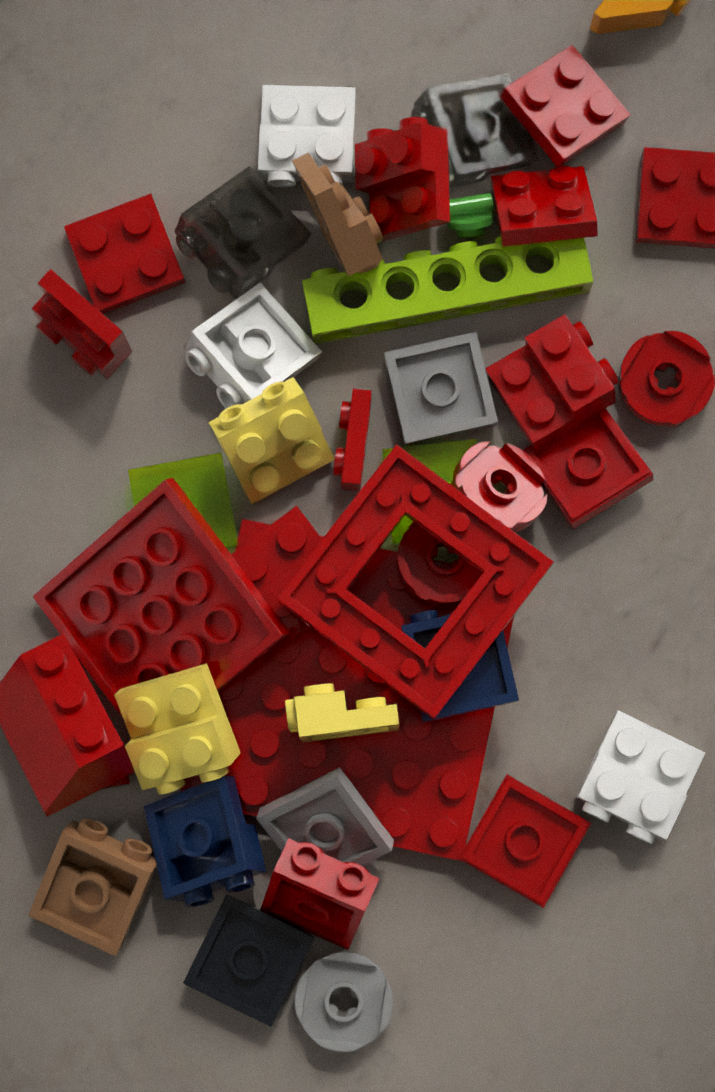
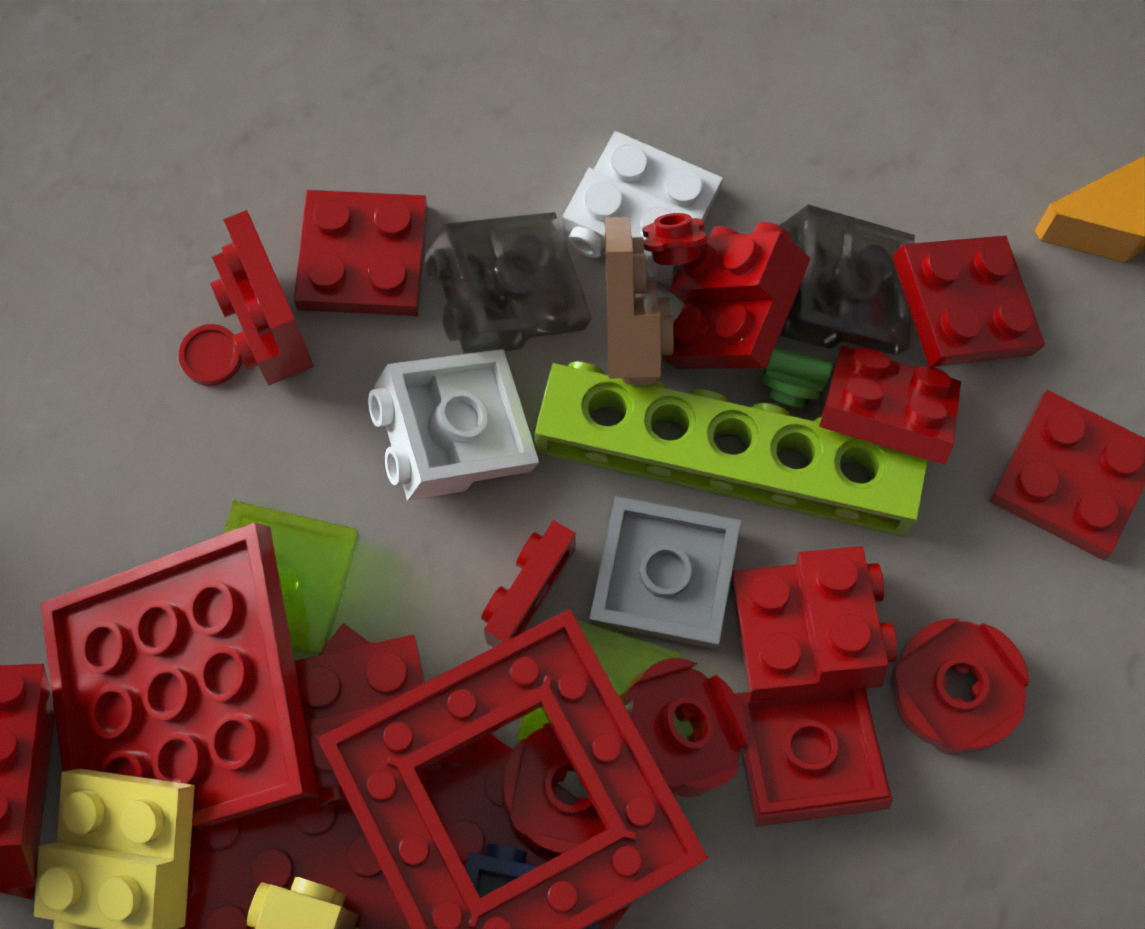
camera: 20 degrees right, 10 degrees down
light yellow plate [208,377,335,504] -> none
none -> red piece [178,324,242,386]
none -> red plate [642,213,707,266]

